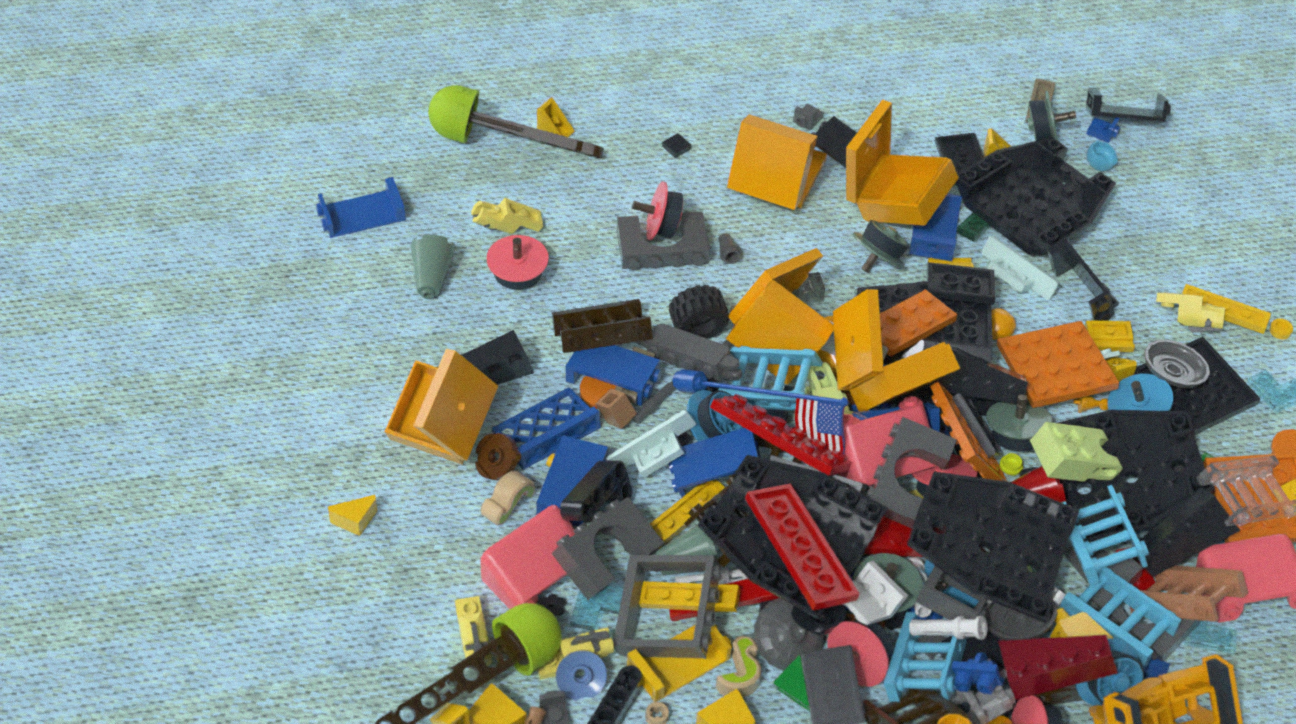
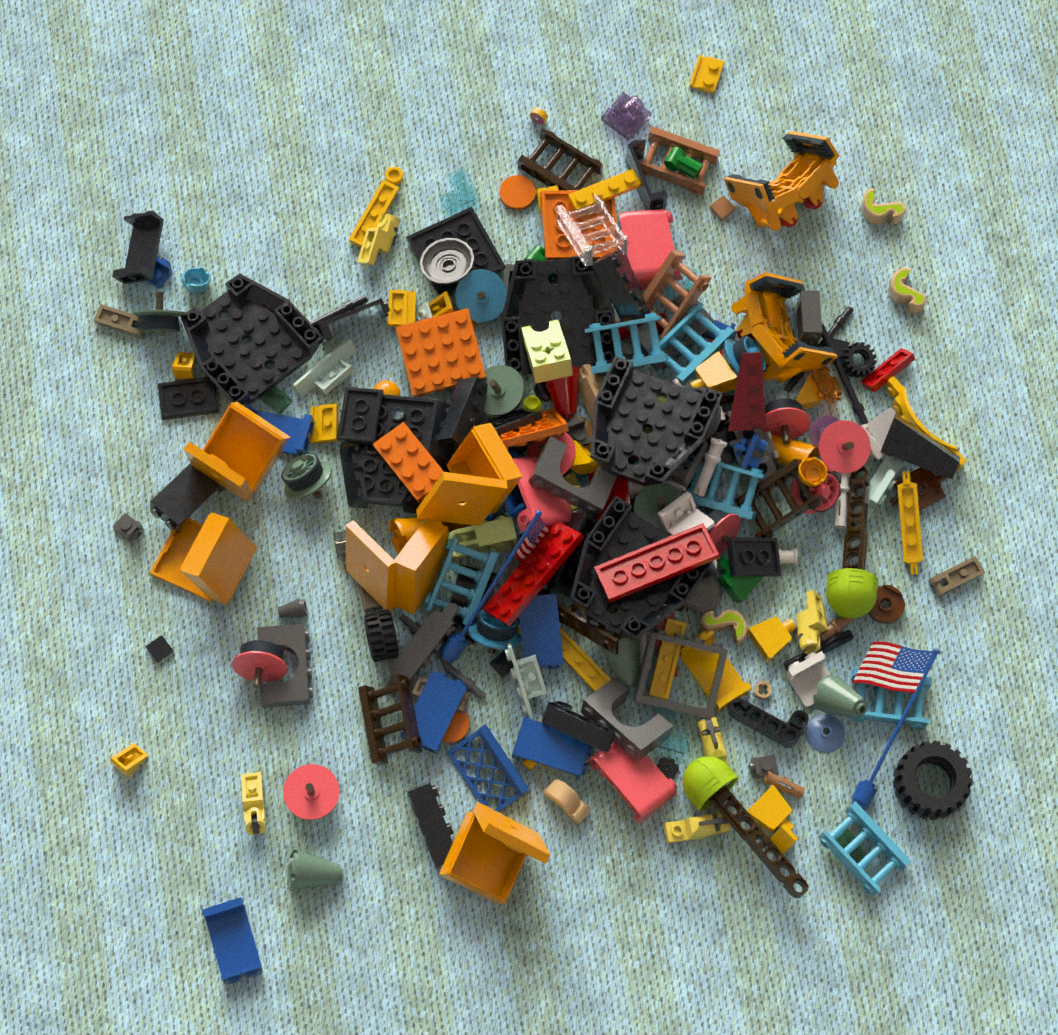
camera: 90 degrees left, 20 degrees up
yellow slope [327,495,378,536] -> none
piece [428,85,604,159] -> none
reddish brown plate [475,433,521,481] -> none
medium blue dish [556,650,607,701] -> none
medium nougat brick [595,388,637,429] -> none

